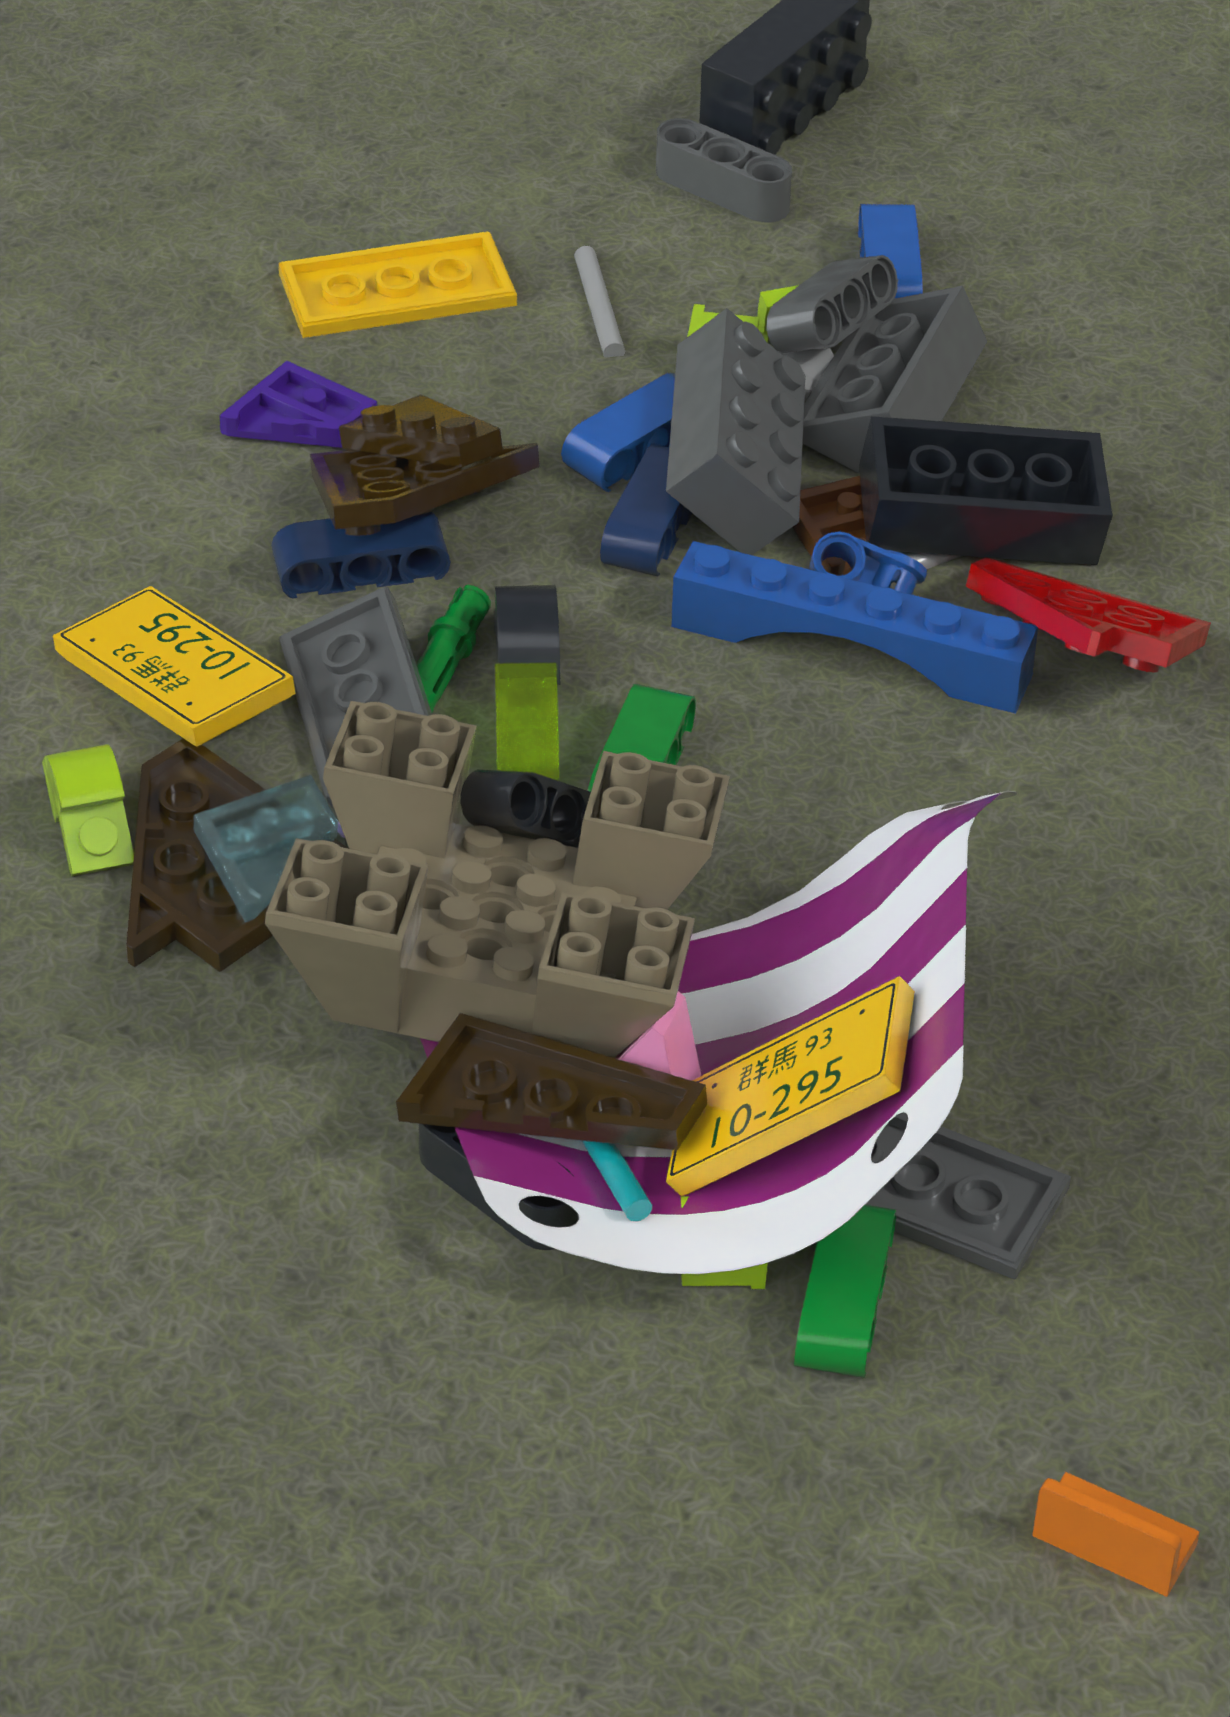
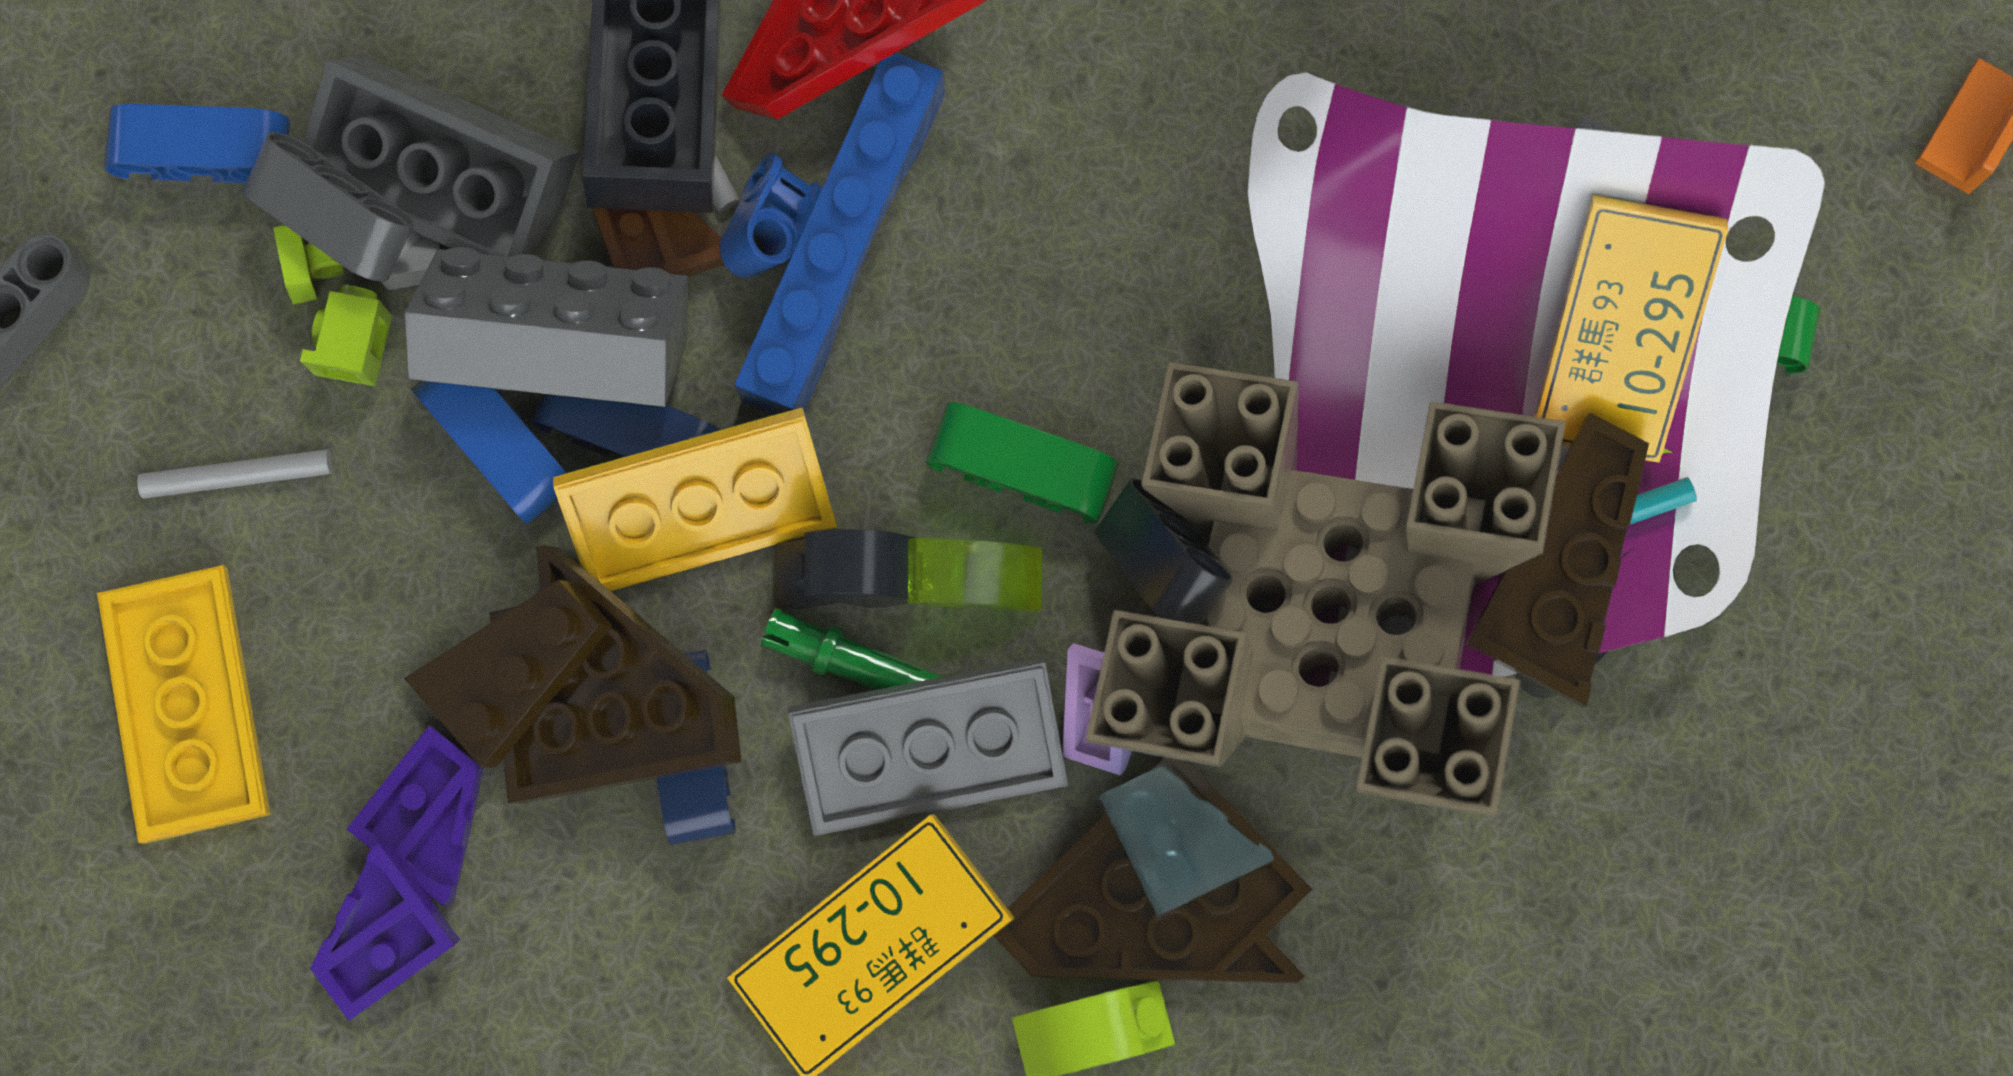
camera: 85 degrees left, 35 degrees up
none -> dark purple wing [310,838,460,1021]
none -> yellow tile [553,407,837,591]

